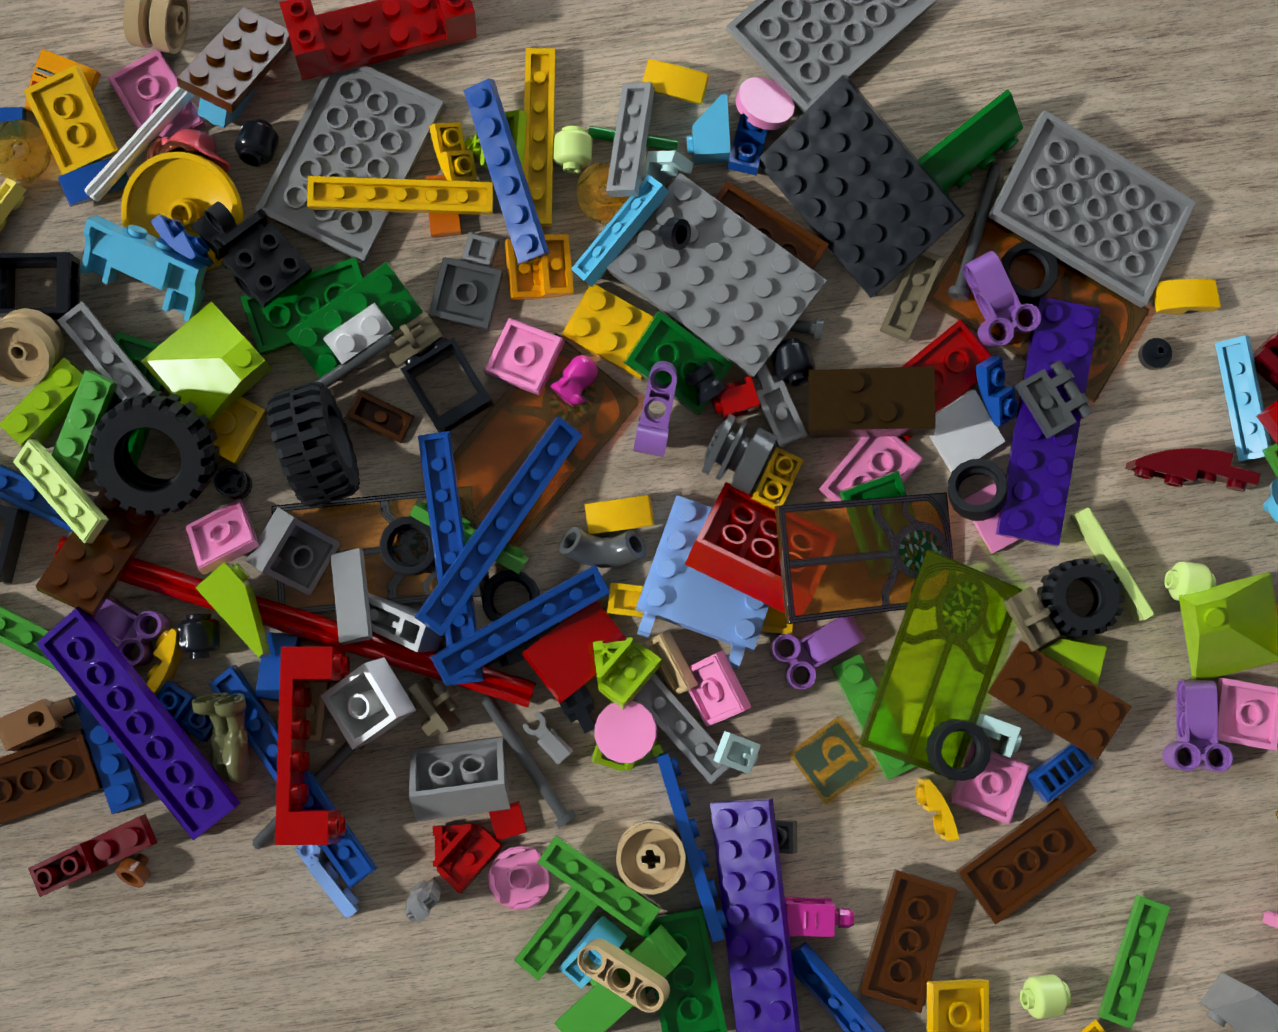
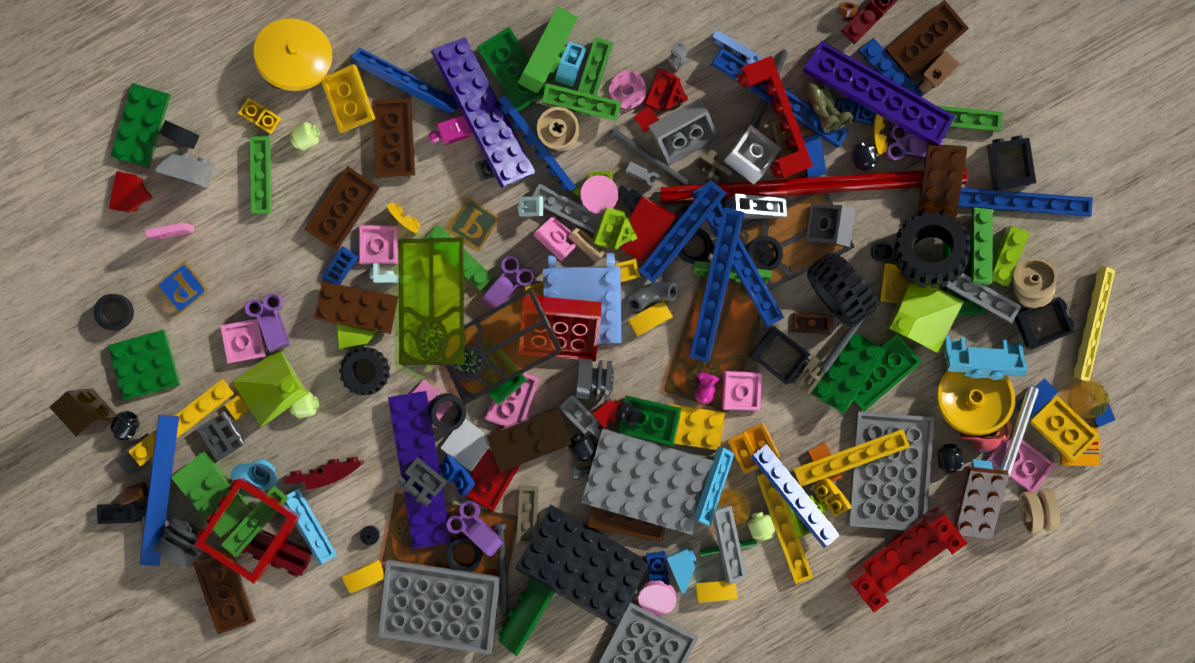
camera: 165 degrees right, 5 degrees up
yellowish green tile [13,438,109,543] -> none
blue slope [151,214,214,267] -> none
bright pink tile [185,498,259,575] -> none
black plate [191,201,312,308] -> none
lime slope [196,562,271,658] -> none
white plate [323,302,393,364] -> none
light grey tile [331,548,373,646] -> none
dark grey plate [428,257,503,331] -> none
light grey tile [461,232,499,268] -> none
tan beam [577,939,670,1013] -> none
medium lavender piece [633,361,677,457] -> none
light aqua bracket [641,150,694,186] -> none
black tile [658,217,691,250] -> none
yellow slope [752,446,804,512] -> none
black tyre [926,719,991,781] -> none
dark tan hips [1003,586,1060,651] -> none
yellowish green tile [1070,507,1154,621] -> none

